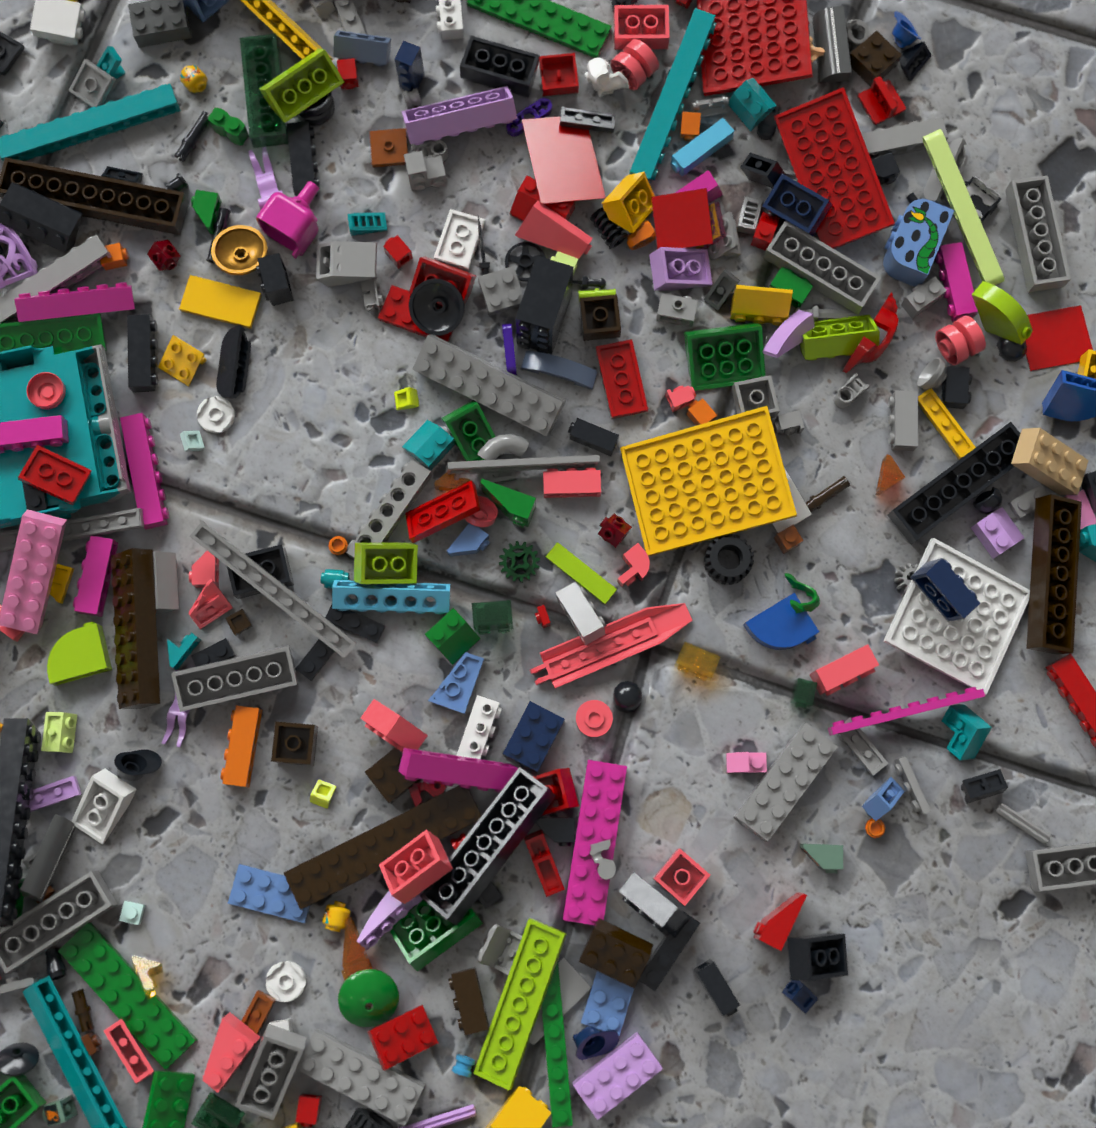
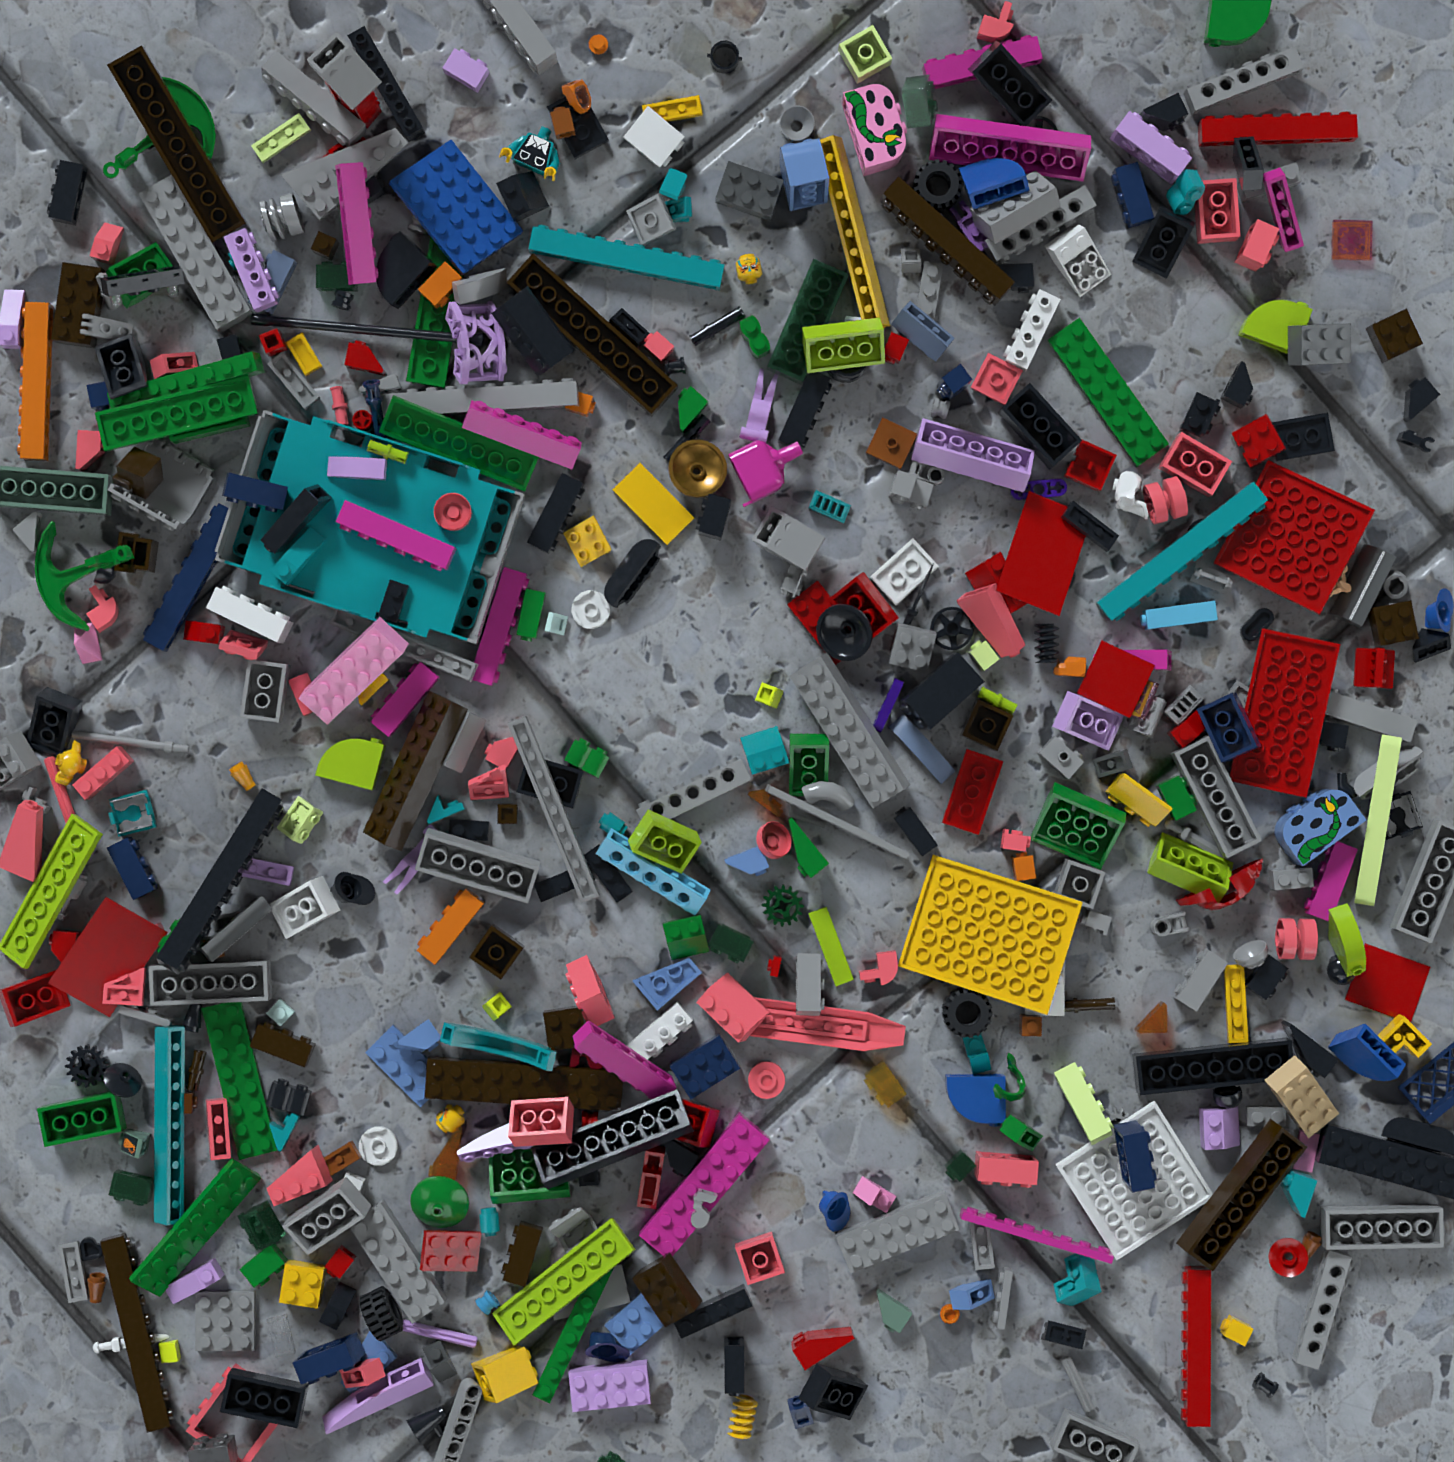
camera: 30 degrees right, 10 degrees up
red plate [18,445,92,505] -> none
clear yellow slope [131,956,163,999] -> none
dark red brick [147,239,181,271] -> none
orange plate [329,536,348,555] -> none
red brick [383,235,413,269] -> none
red plate [405,480,481,543] -> none
coral brick [543,468,601,498] -> none
black sword [573,276,606,289] -> none
dark red brick [598,513,632,548] -> none
yellow slope [602,172,655,233] -> none
black hair [613,681,642,713] -> none
brick [619,872,690,938] -> none
orange brick [681,112,701,141] -> none
teal slope [728,78,777,131] -> none
black brick [740,152,786,188] -> none
lavender slope [763,310,814,358] -> none
none -> dark brown brick [250,1021,316,1068]
none -> black brick [266,1078,312,1116]
none -> teal slope [269,1113,301,1152]
none -> medium blue slope [393,1019,441,1052]
none -> teal arch [440,1022,557,1071]
none -> teal brick [479,1207,500,1237]
none -> green brick [516,589,546,642]
none -> green brick [564,738,610,778]
none -> coral brick [644,331,675,364]
none -> teal slope [659,168,687,200]
none -> coral slope [696,973,770,1043]
none -> yellow piece [727,1394,758,1439]
none -> blue piece [819,1190,851,1232]
none -> teal slope [962,1033,992,1075]
none -> coral plate [970,353,1023,406]
none -> green brick [999,1114,1043,1152]
none -> yellowish green brick [1054,1062,1114,1145]
none -> black slope [1281,1020,1339,1078]

